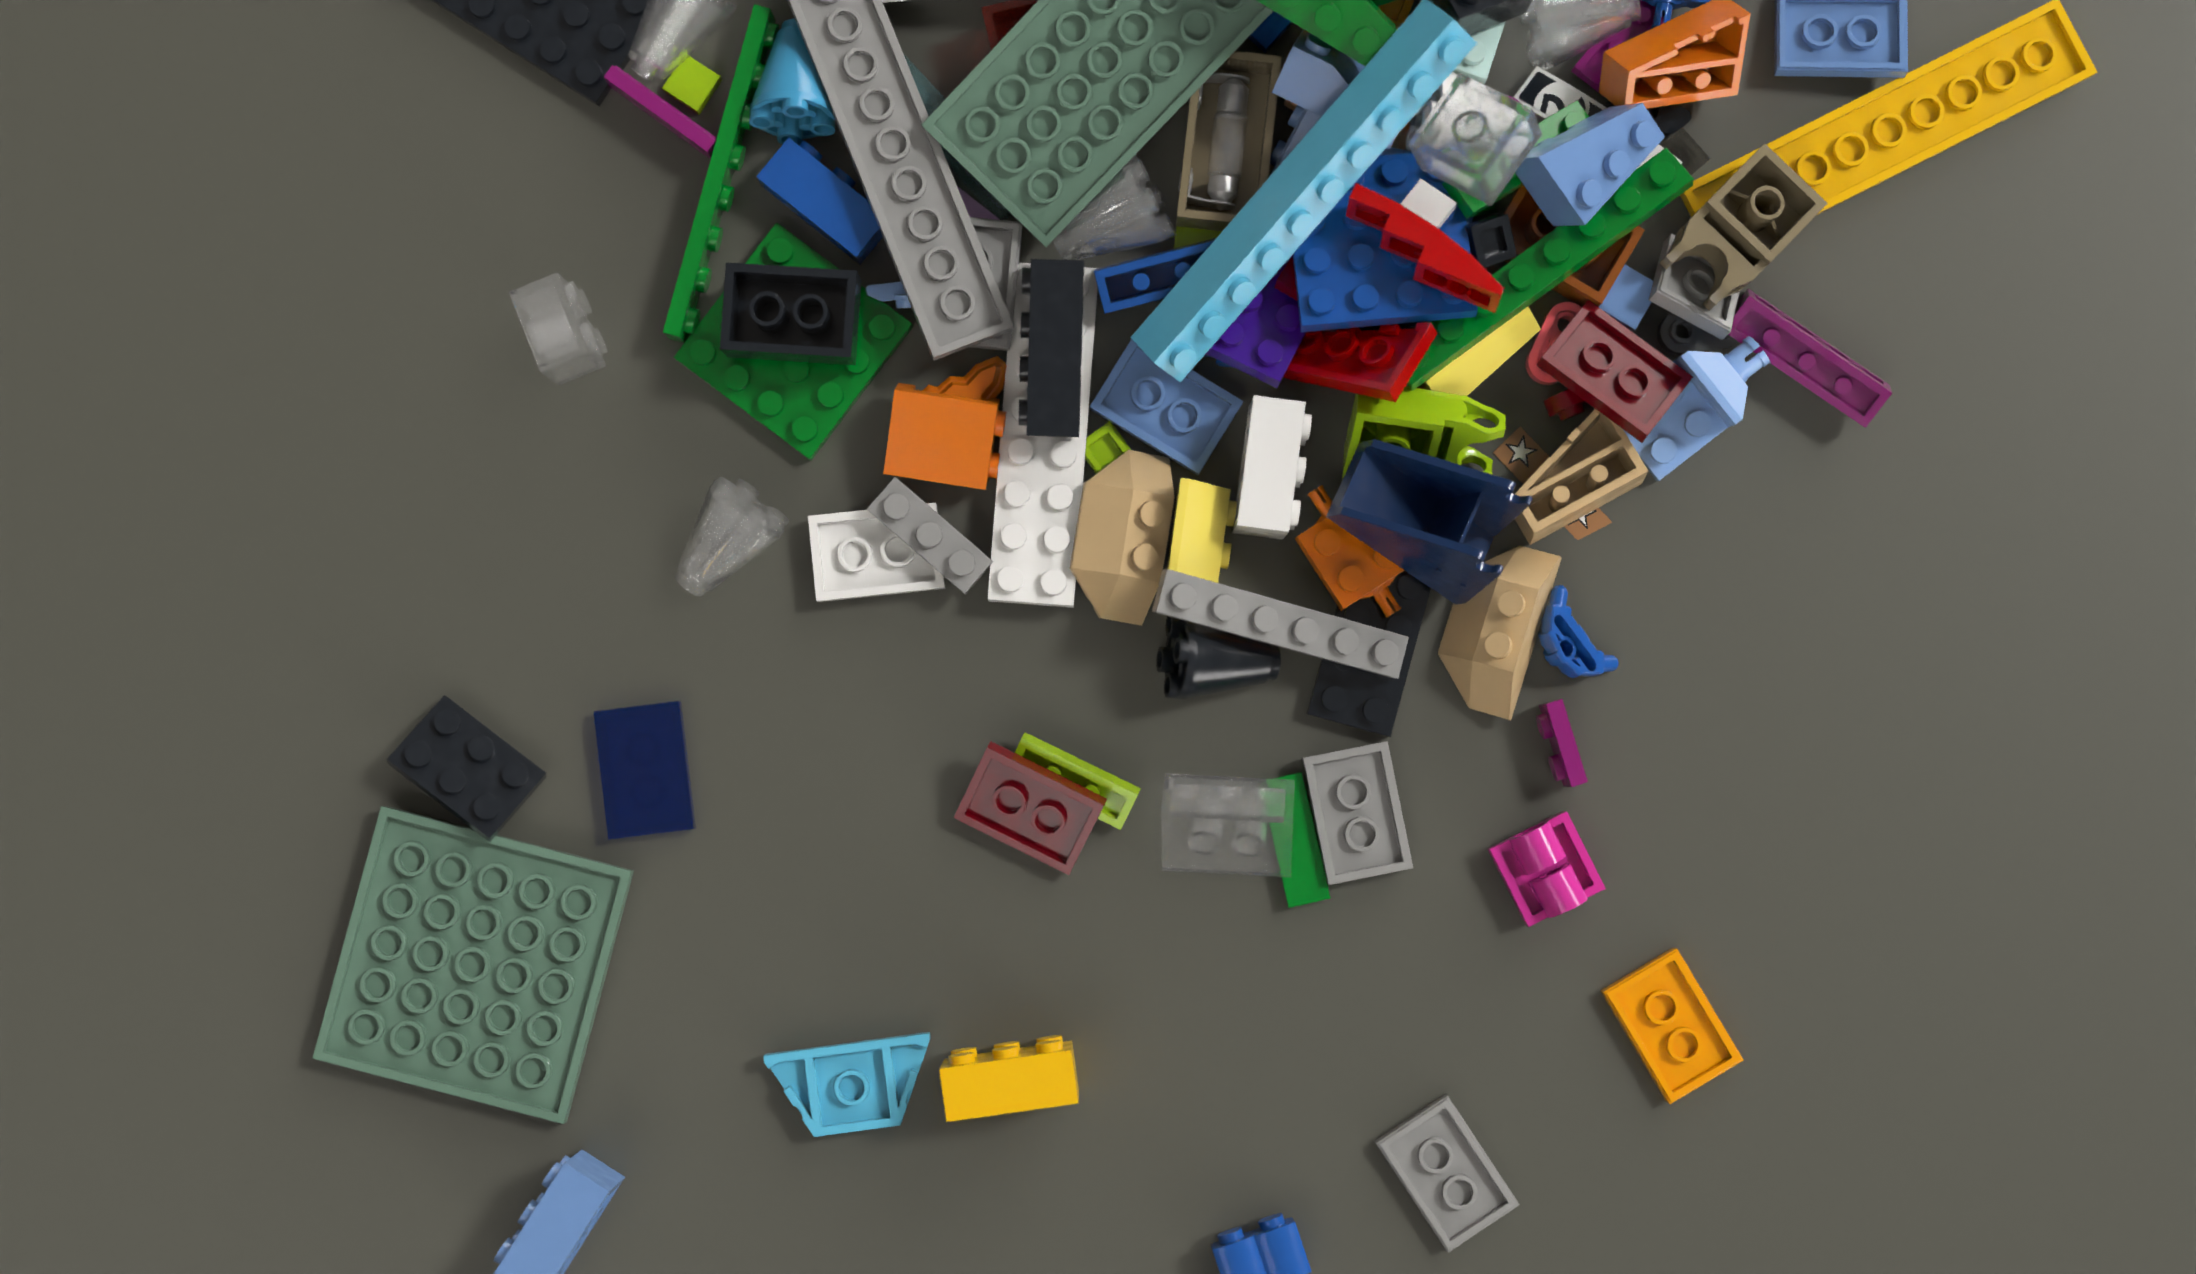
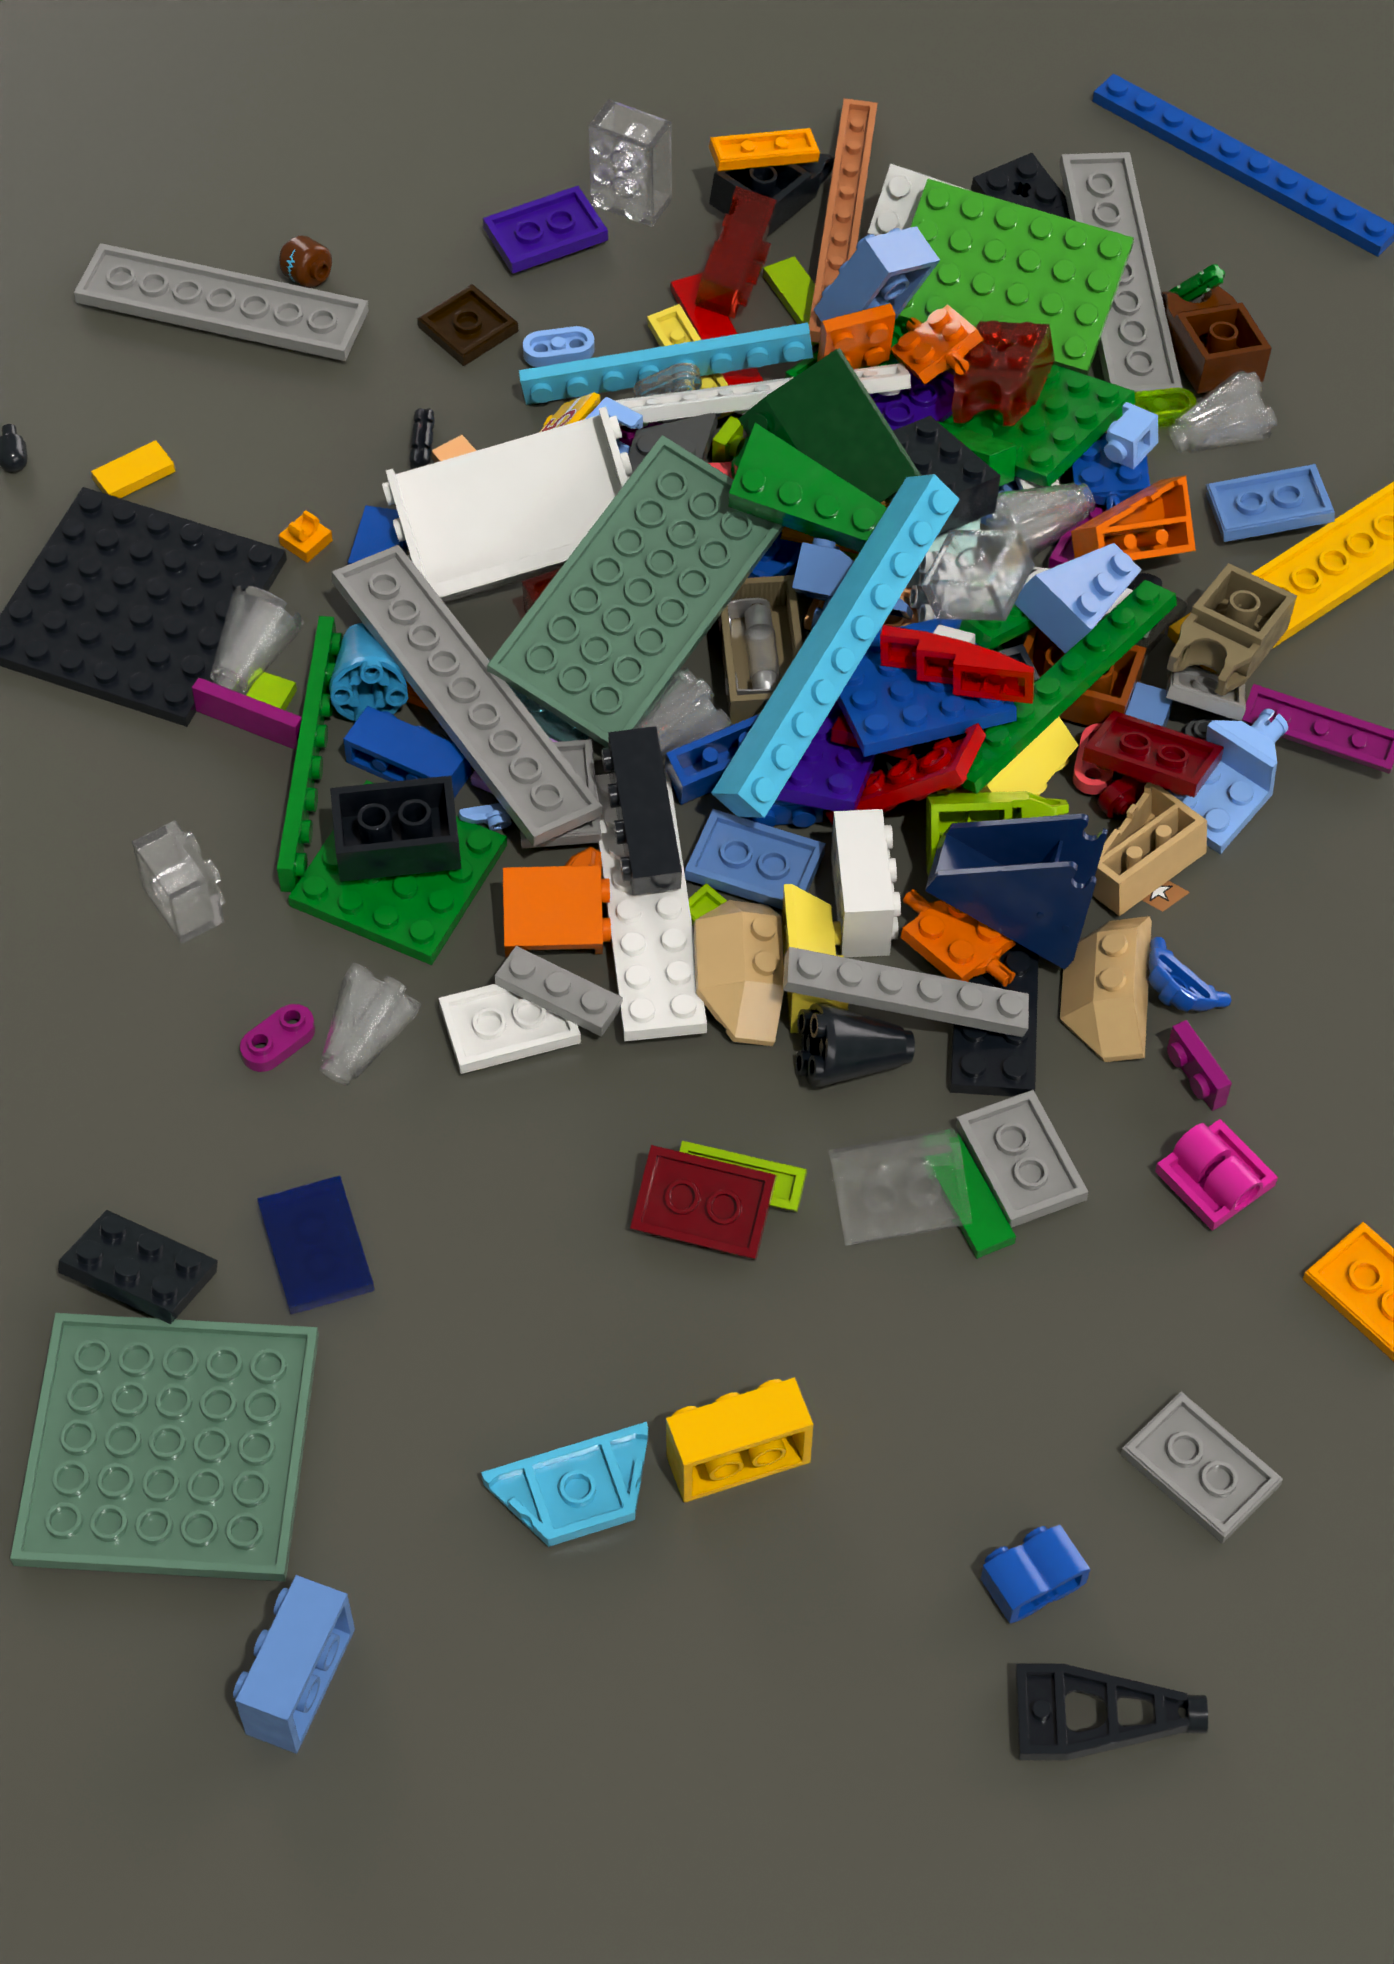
camera: 10 degrees left, 30 degrees down
none -> magenta plate [240,1004,315,1072]

